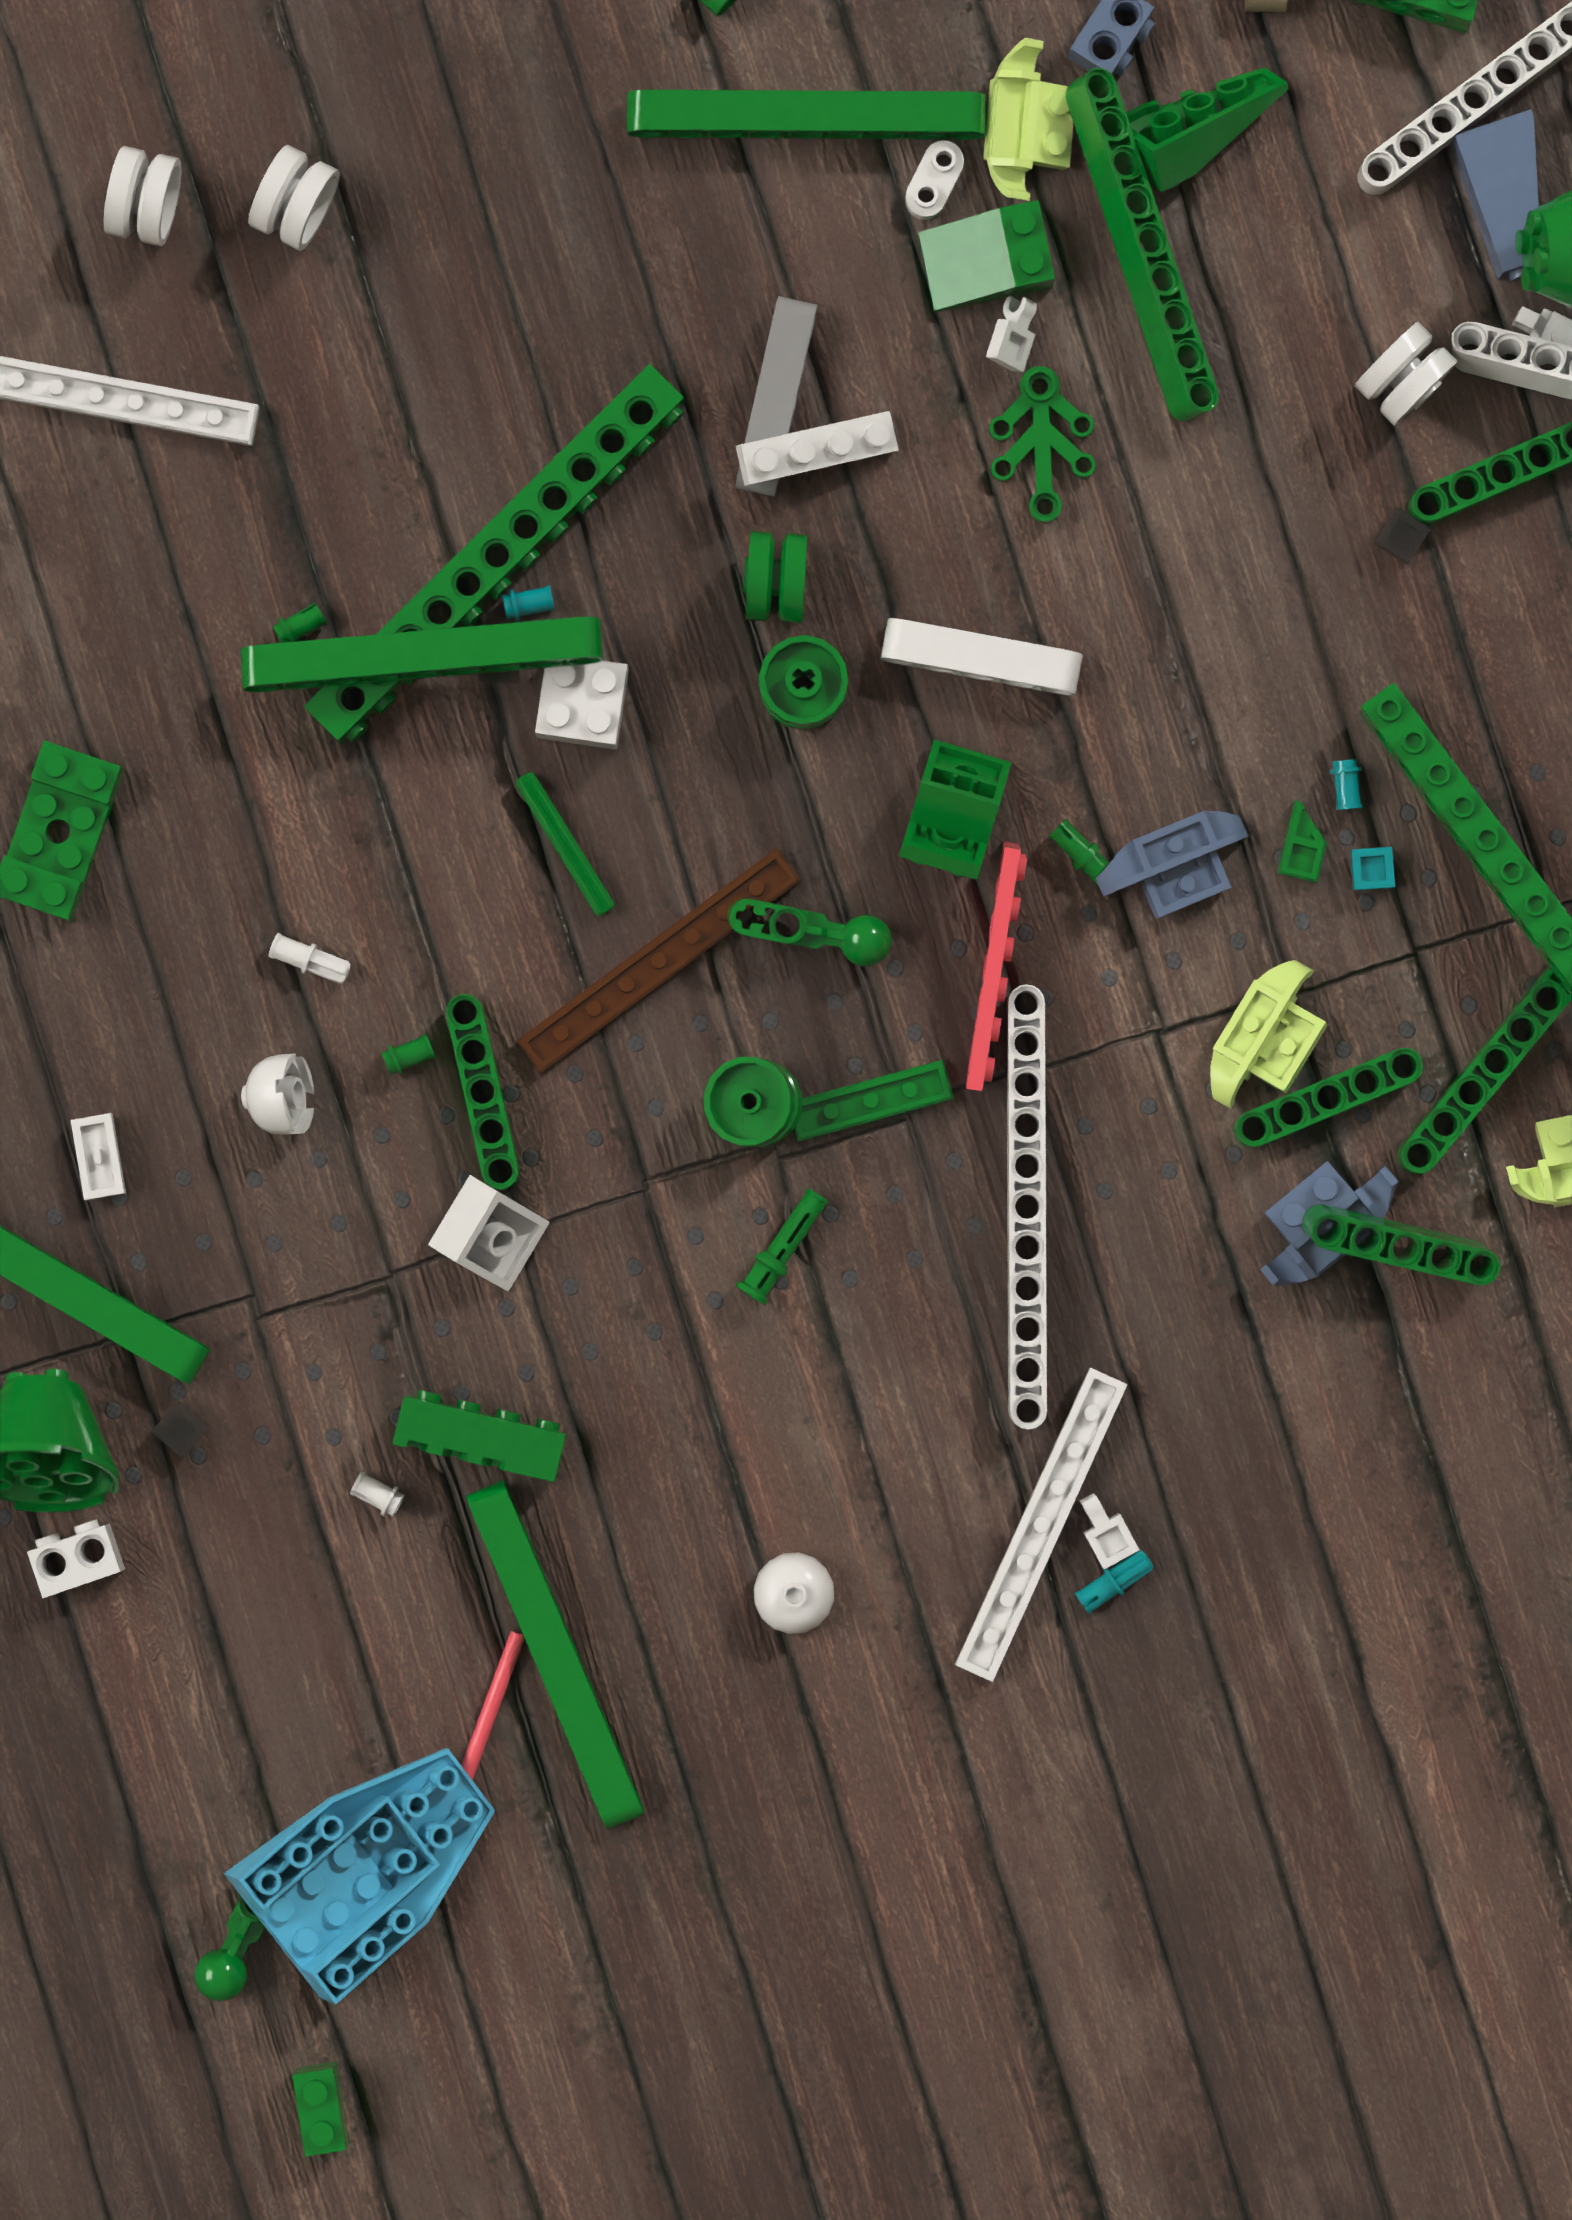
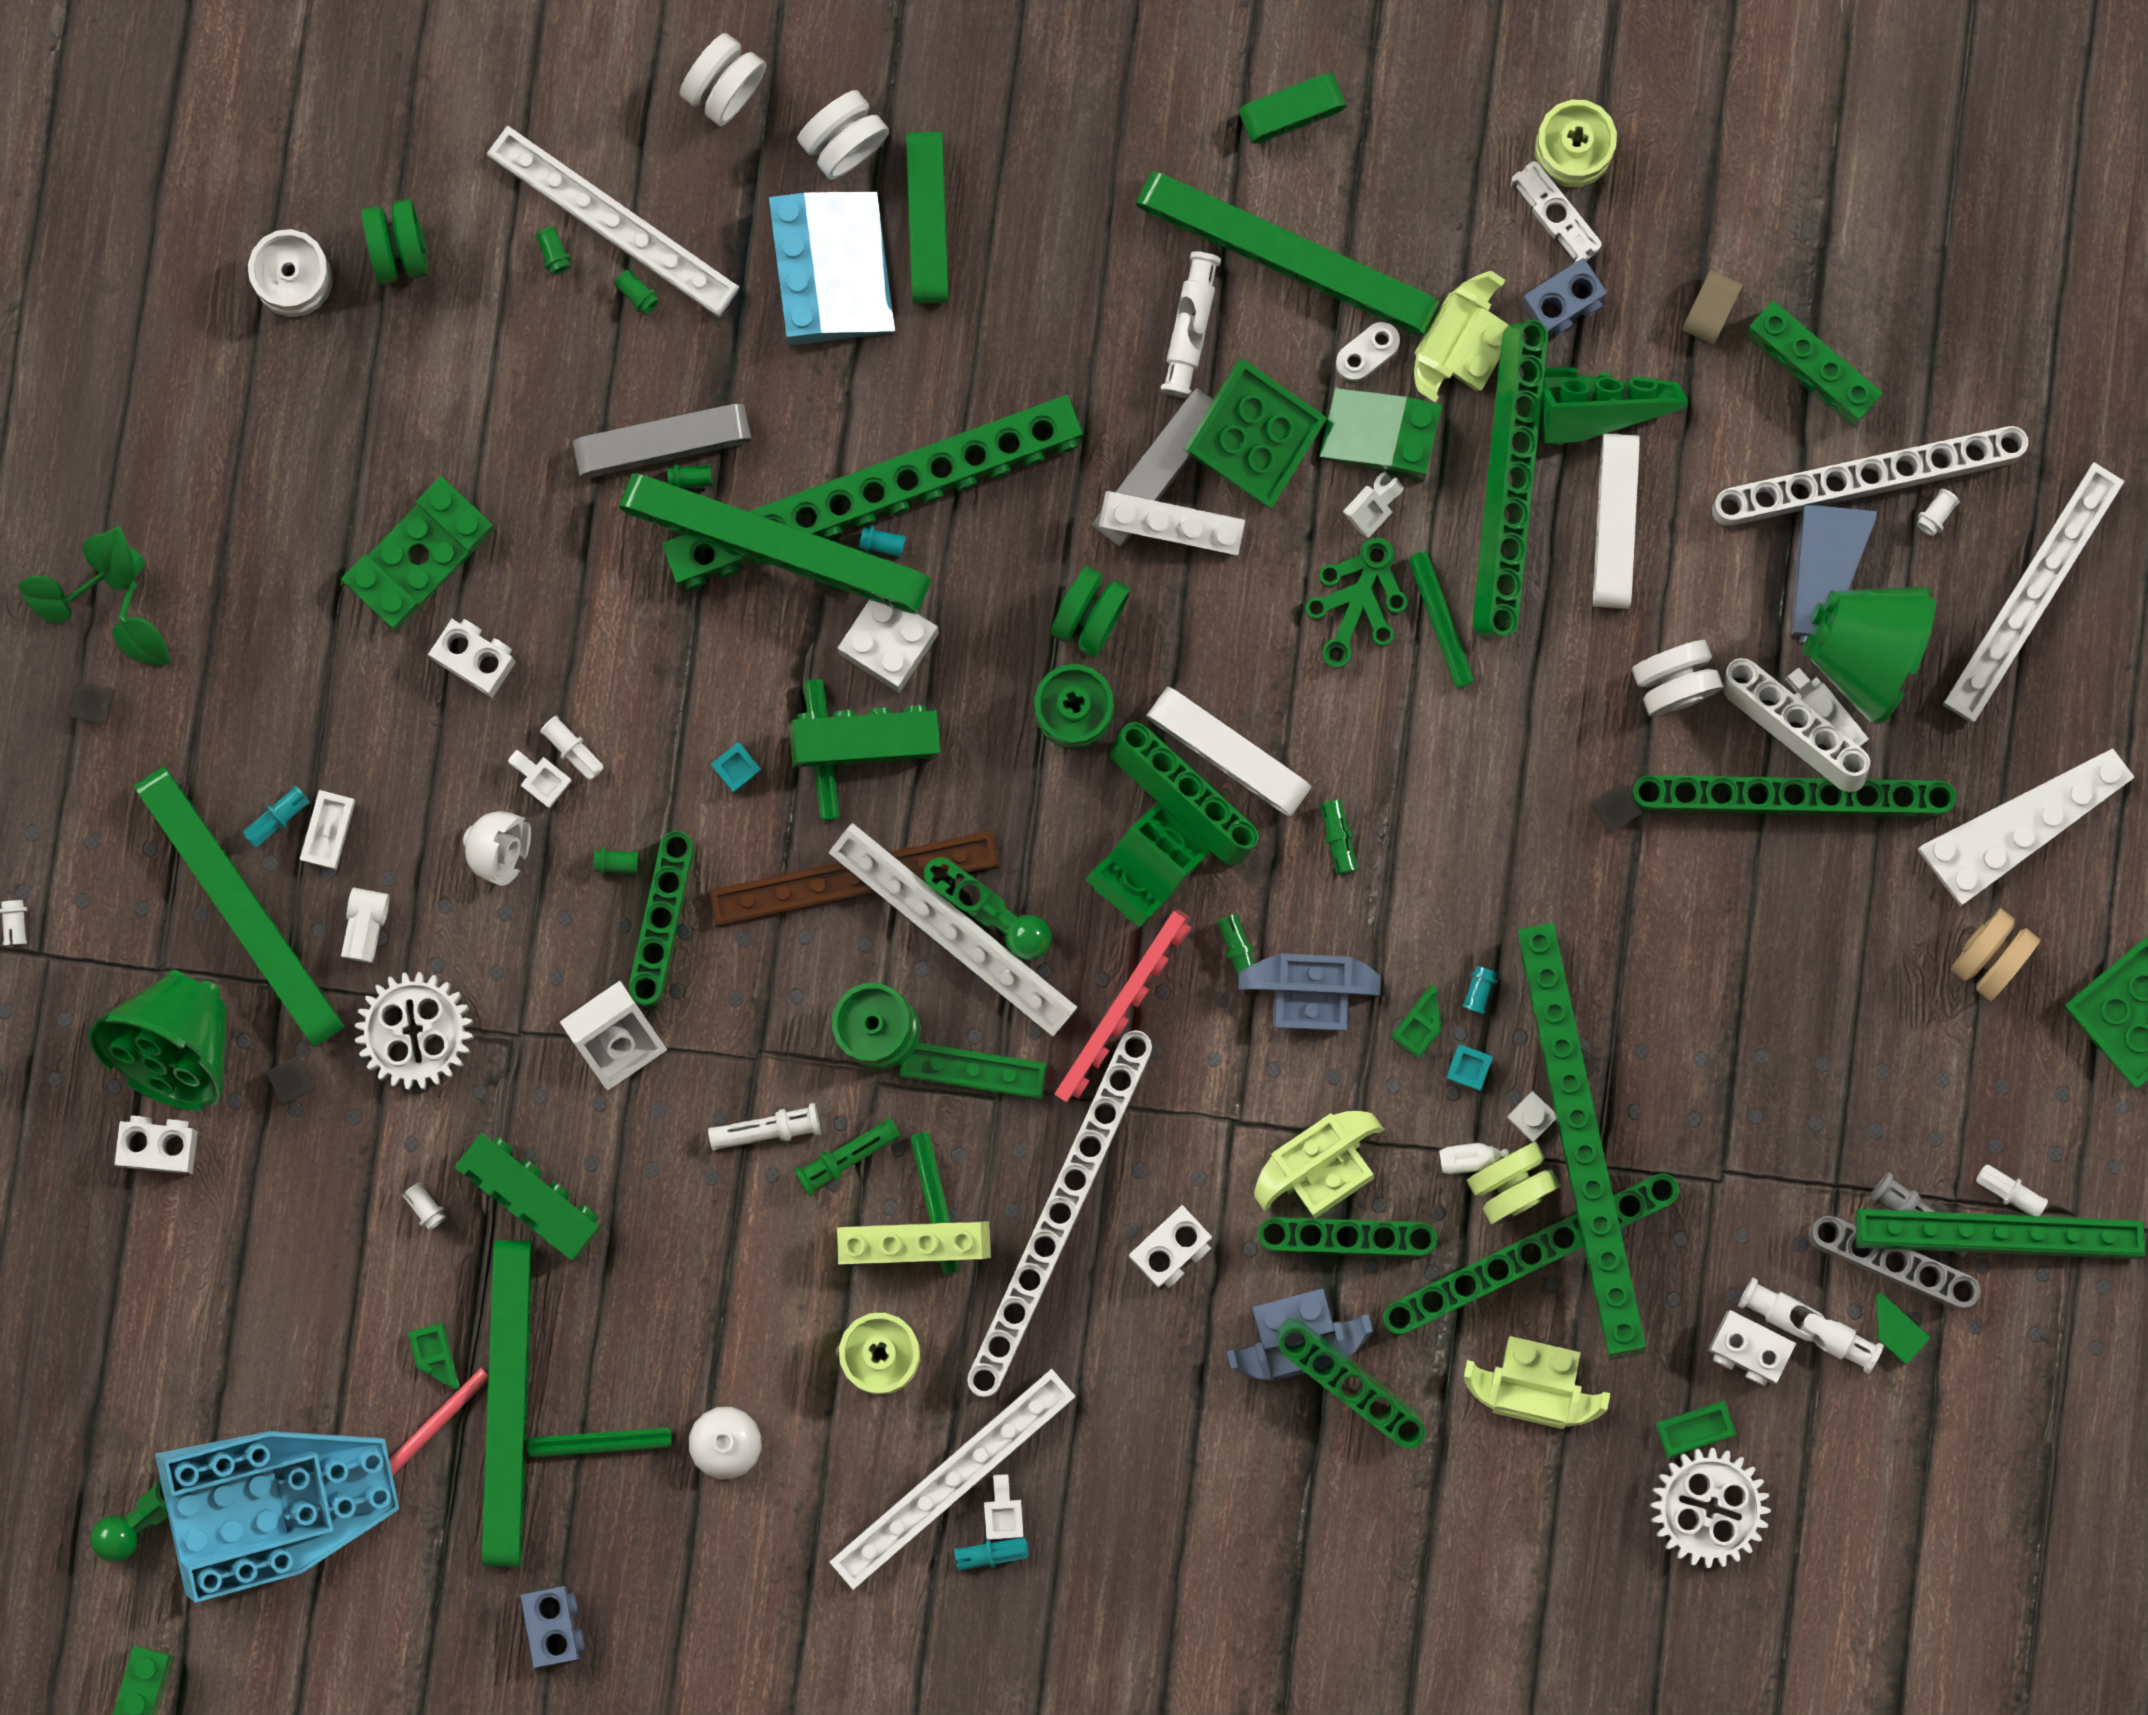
camera: 30 degrees right, 5 degrees down
none -> teal axle [243,785,310,847]
none -> white piece [341,887,390,963]
none -> white gear [355,972,474,1091]
none -> green tile [407,1323,461,1390]
none -> white brick [428,619,516,698]
none -> white plate [508,750,572,809]
none -> sand blue brick [521,1586,585,1668]
none -> green axle [527,1428,672,1458]
none -> green pin [535,226,572,275]
none -> light grey beam [572,404,752,478]
none -> green pin [614,269,659,315]
none -> white pin [708,1103,821,1151]
none -> teal plate [711,742,762,794]
none -> slope [769,192,895,346]
none -> green brick [789,705,941,768]
none -> white plate [828,823,1077,1036]
none -> yellowish green brick [837,1221,991,1264]
none -> yellowish green wheel [839,1313,920,1395]
none -> green beam [906,131,949,304]
none -> green axle [911,1132,961,1275]
none -> green beam [1109,722,1259,866]
none -> white brick [1128,1205,1212,1289]
none -> white piece [1160,251,1221,398]
none -> green plate [1183,359,1327,509]
none -> green pin [1320,799,1359,875]
none -> green axle [1409,551,1474,689]
none -> white piece [1439,1143,1509,1175]
none -> yellowish green wheel [1466,1142,1561,1225]
none -> white plate [1506,1091,1556,1143]
none -> white beam [1593,434,1639,609]

